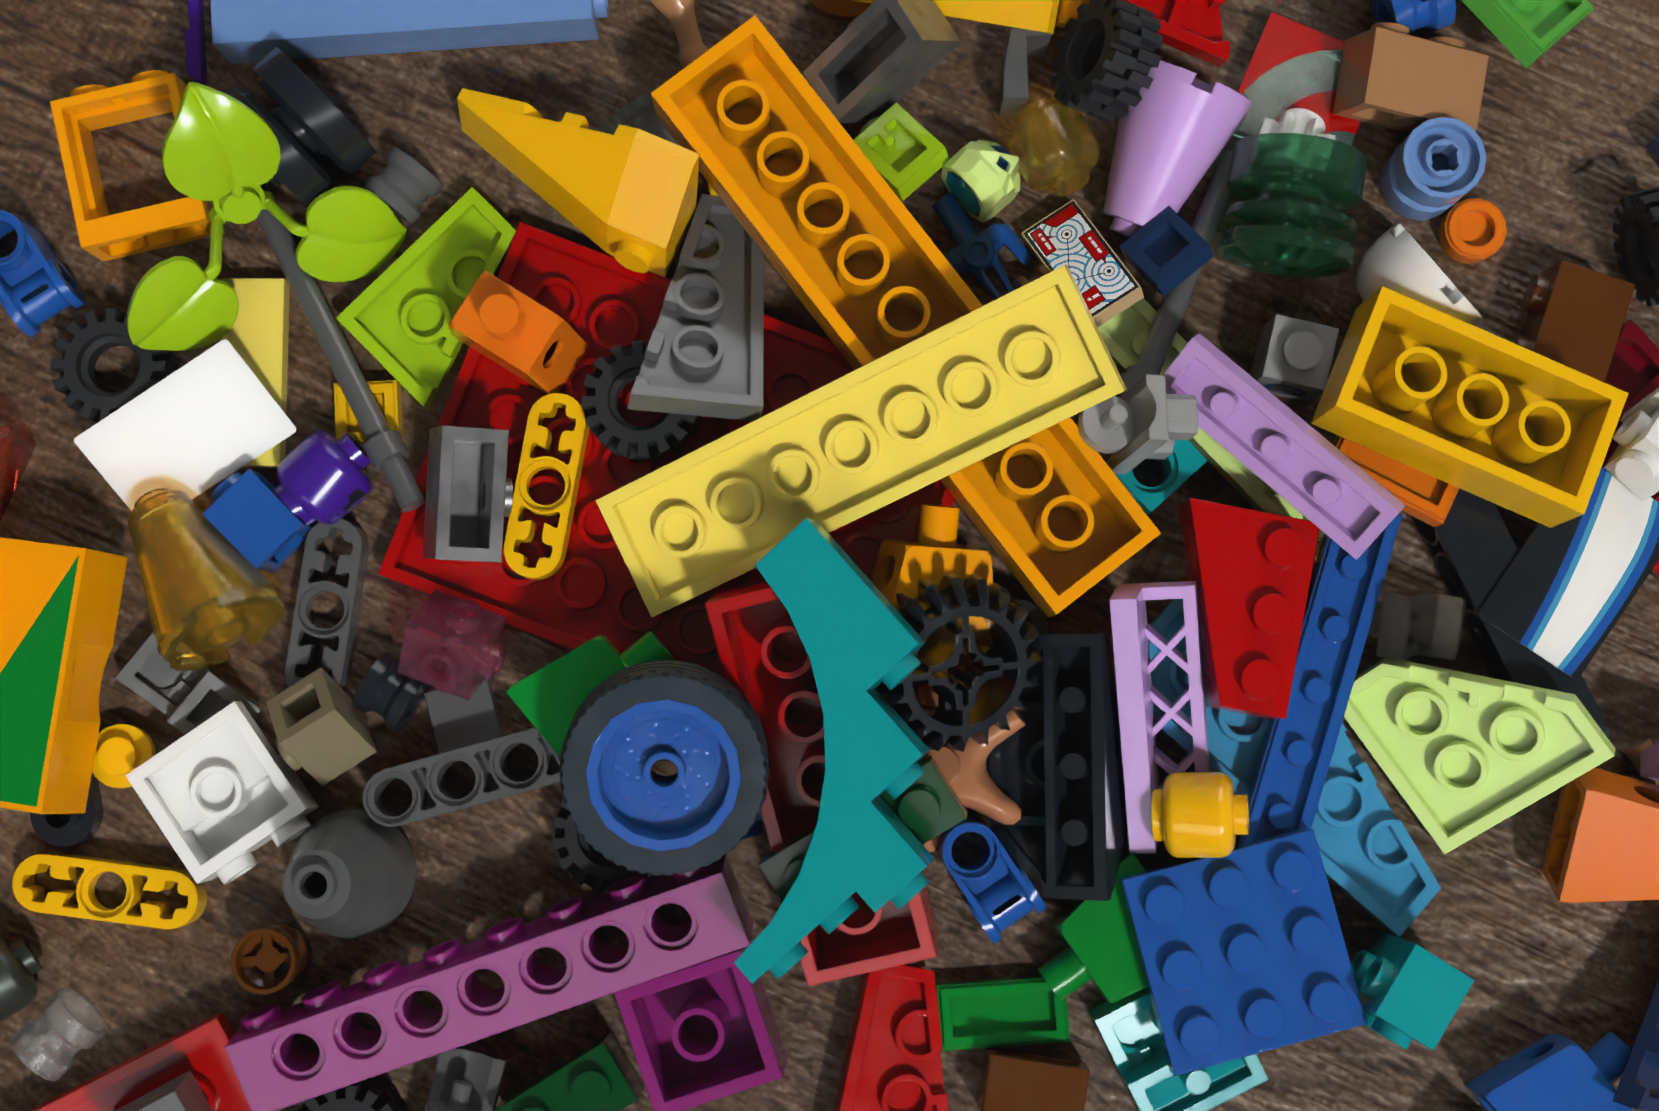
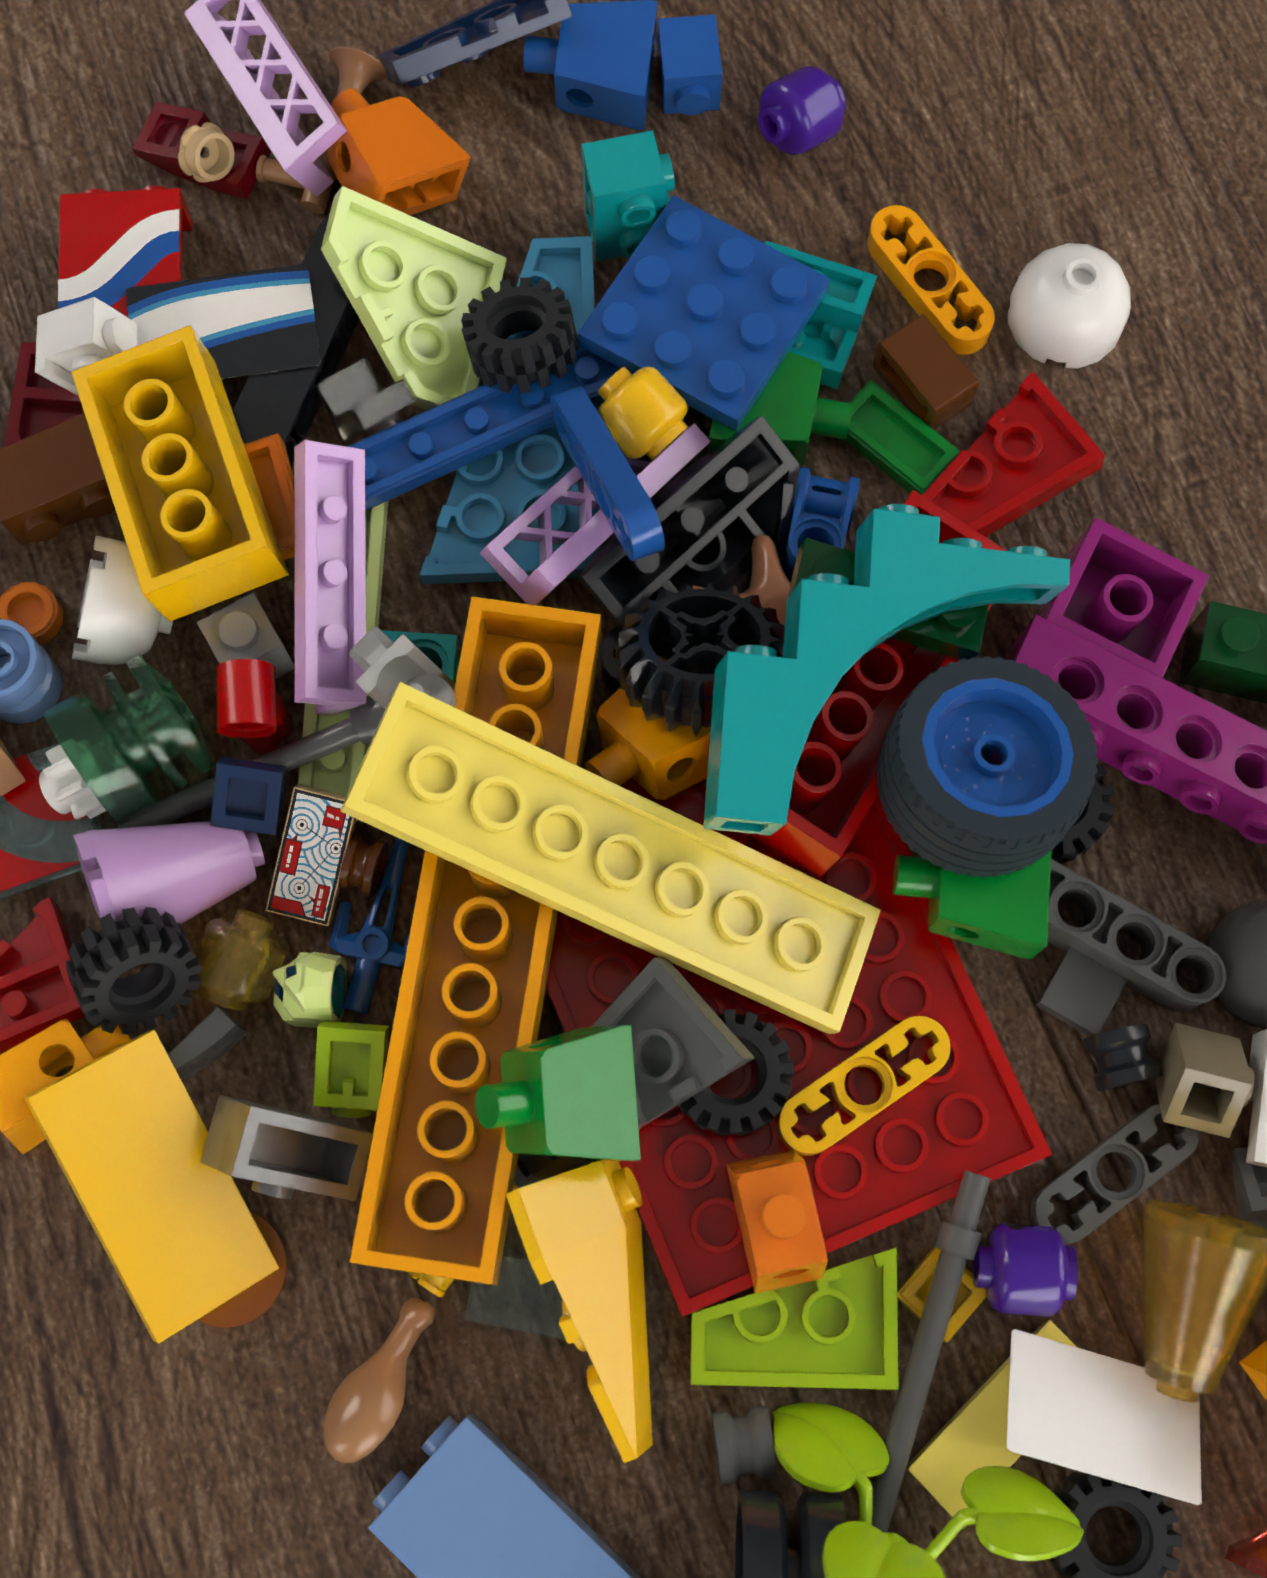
camera: 135 degrees left, 10 degrees down
blue brick [202,469,314,573] -> none
clear pink brick [397,589,507,700] -> none
flat silver brick [423,426,513,563] -> none
red wedge [1177,498,1319,719] -> none
none -> red piece [217,659,292,753]
none -> black tyre [461,278,579,393]
none -> torso [475,1025,641,1161]
none -> blue beam [550,386,665,561]

